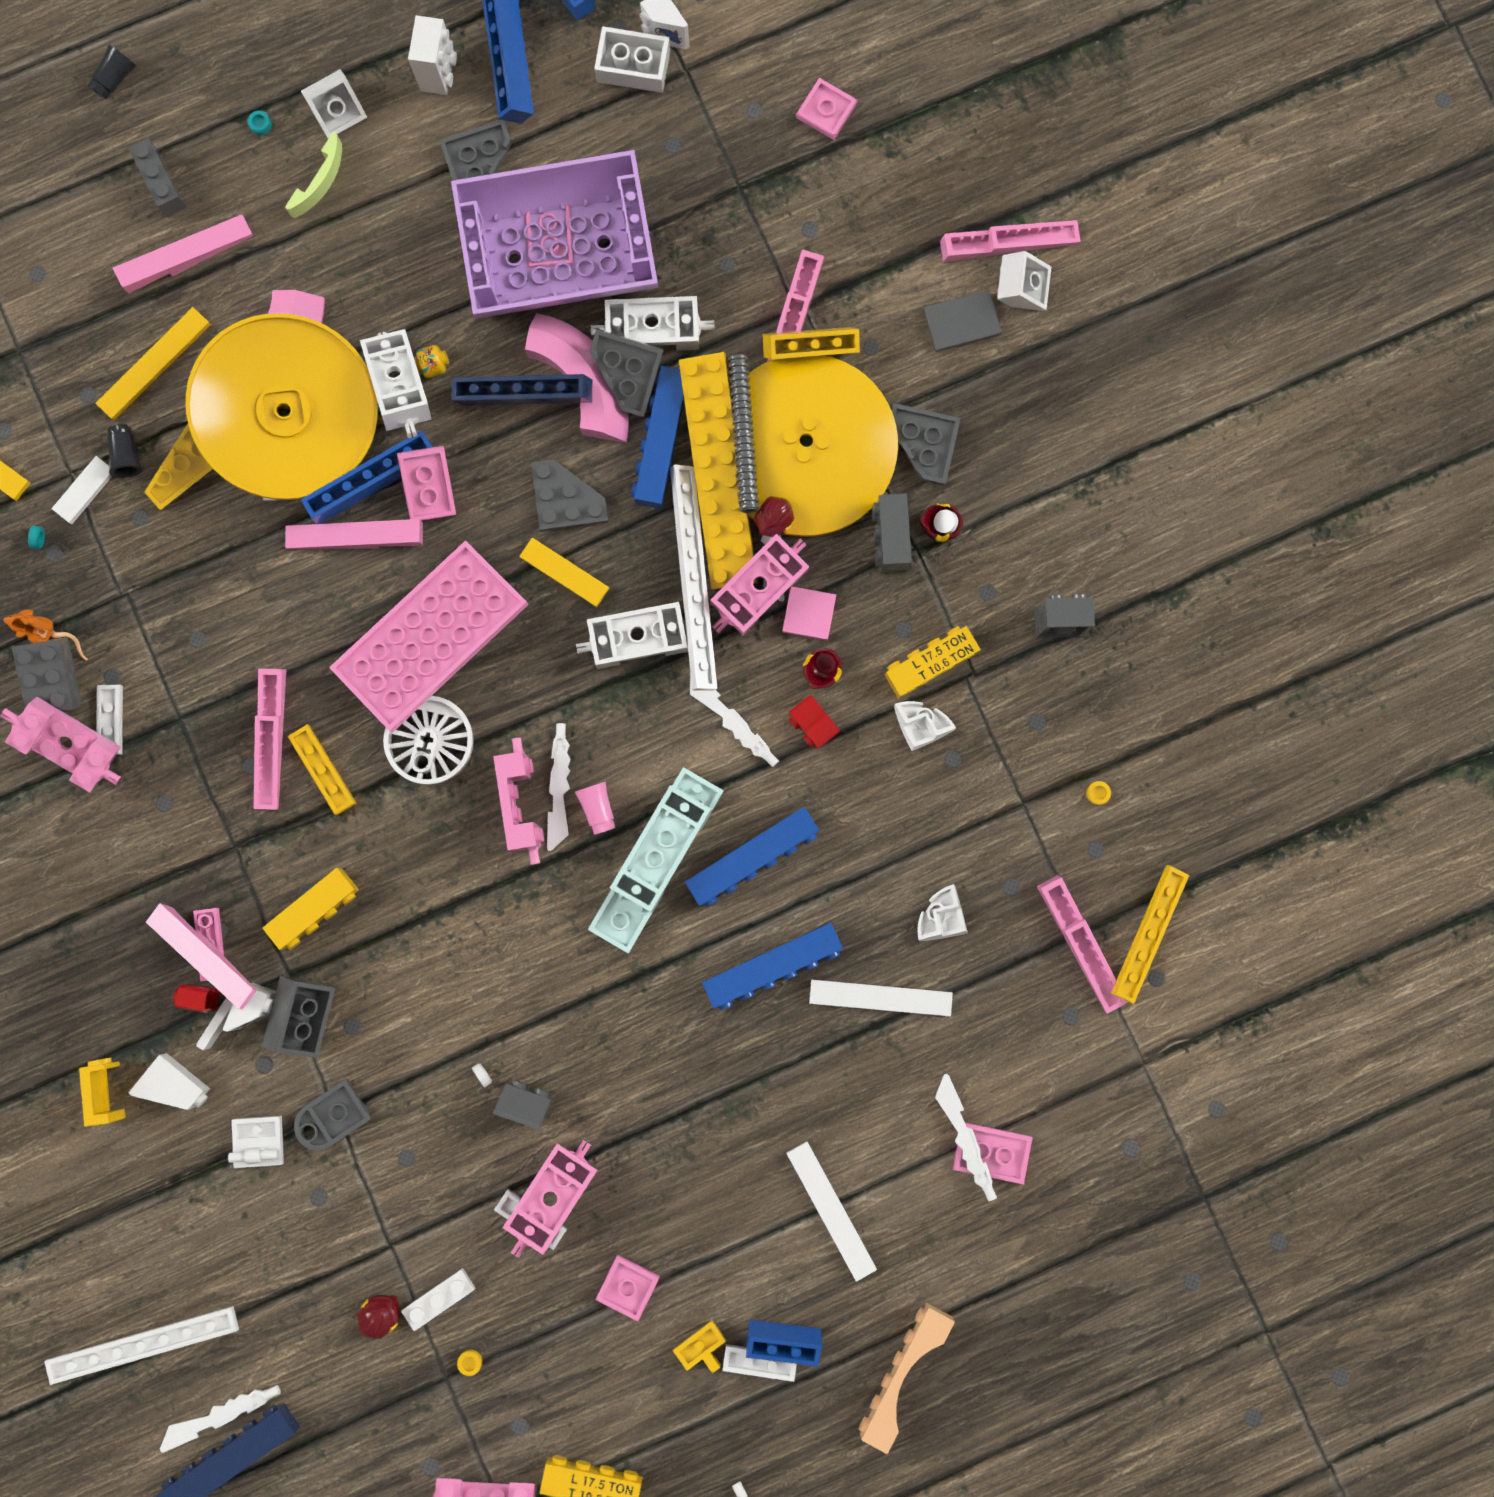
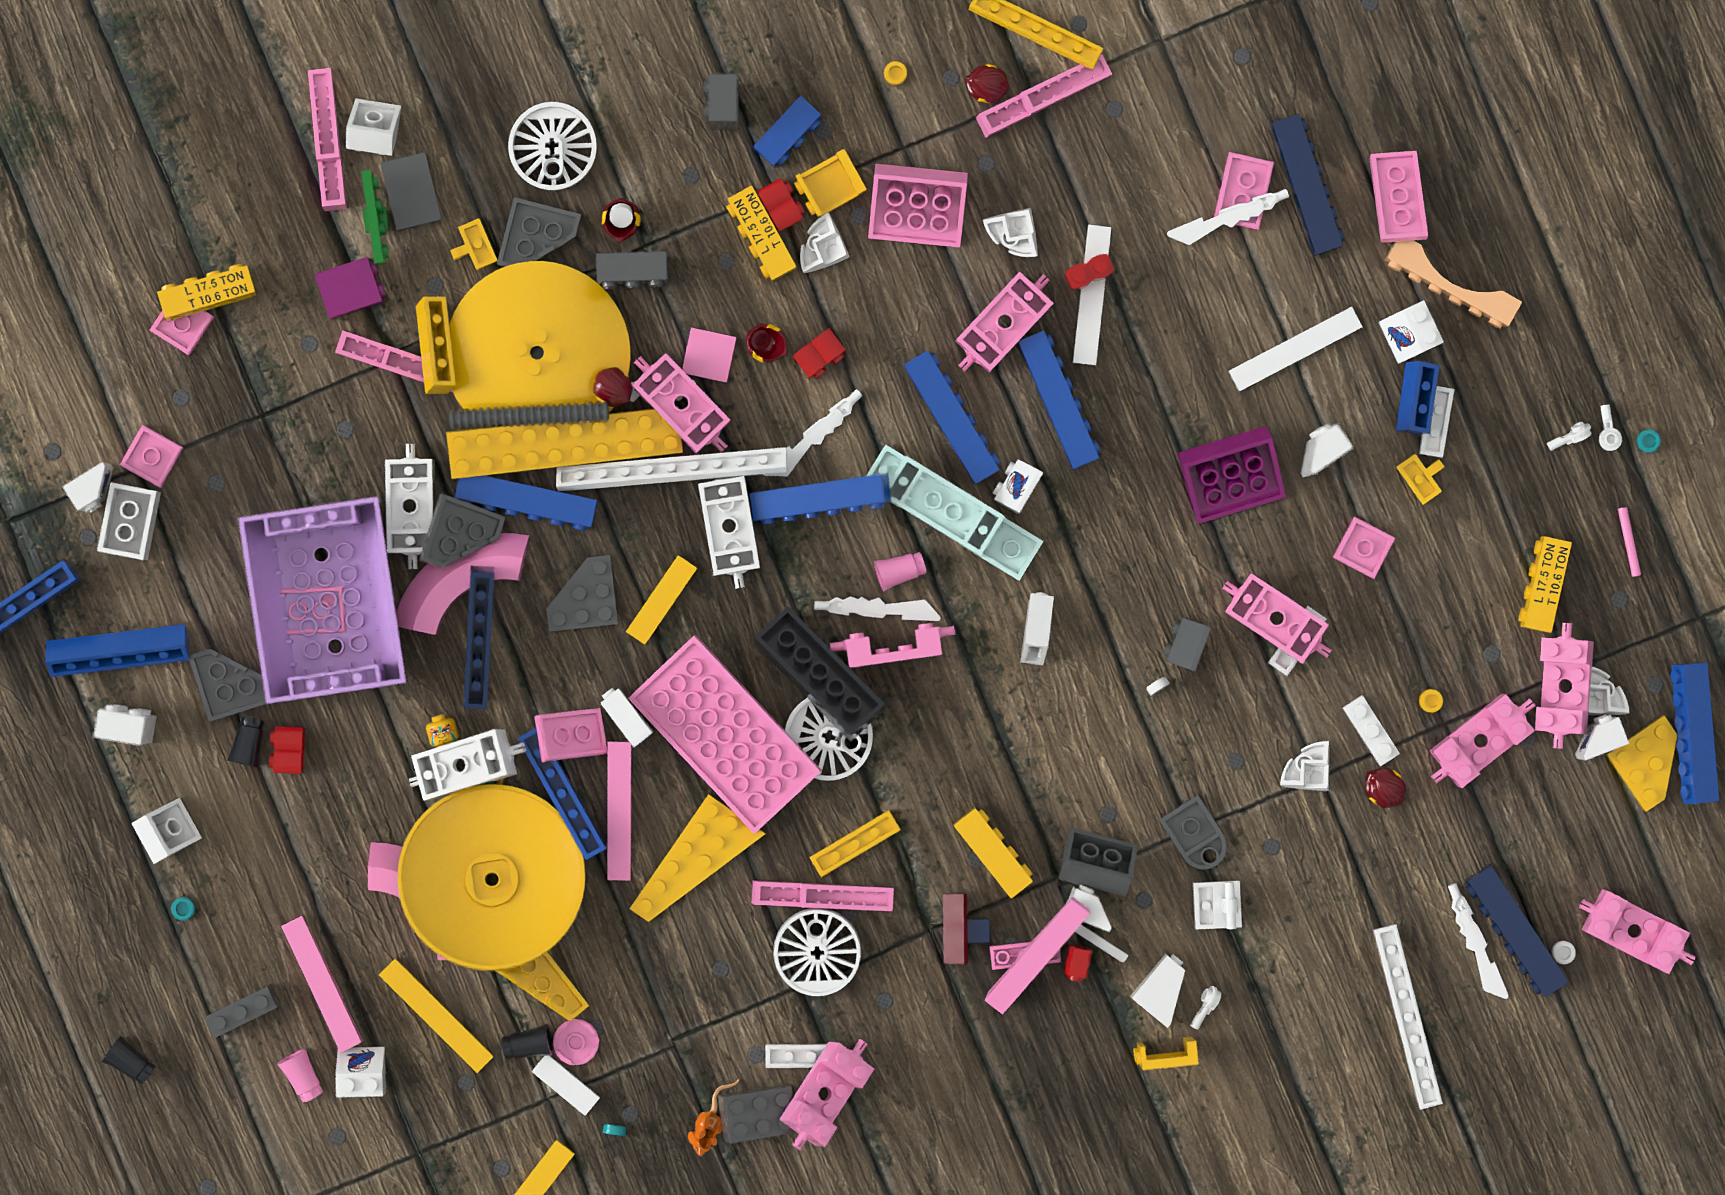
camera: 90 degrees left, 5 degrees up
yellowish green slope [285,132,342,218] -> none
none -> bright pink tile [120,425,184,488]
none -> yellow brick [157,264,257,322]
none -> black plant [227,716,264,767]
none -> red brick [269,726,305,774]
none -> bright pink plant [277,1048,323,1102]
none -> magenta brick [314,257,386,320]
none -> white slope [336,1047,386,1097]
none -> green plate [361,170,390,266]
none -> yellow plate [450,218,498,270]
none -> white piece [508,102,597,190]
none -> bright pink tile [553,1019,599,1065]
none -> white slope [601,688,654,747]
none -> yellow wing [630,794,766,922]
none -> blue brick [750,474,892,525]
none -> blue brick [753,96,821,168]
none -> black brick [754,606,885,742]
none -> red brick [756,178,805,233]
none -> white piece [773,908,861,996]
none -> yellow panel [794,149,867,218]
none -> bright pink slope [868,164,968,247]
none -> tile [943,893,968,964]
none -> bright pink brick [955,272,1053,373]
none -> dark red hair [964,64,1009,103]
none -> dark blue tile [967,919,990,943]
none -> white slope [993,460,1043,514]
none -> white slope [1020,592,1054,665]
none -> red brick [1064,254,1114,291]
none -> magenta slope [1177,426,1286,524]
none -> white plate [1190,986,1221,1030]
none -> dark blue brick [1270,114,1345,256]
none -> white brick [1280,741,1329,791]
none -> white slope [1300,424,1353,477]
none -> bright pink plate [1370,151,1428,243]
none -> white slope [1378,301,1444,364]
none -> bright pink brick [1430,694,1535,788]

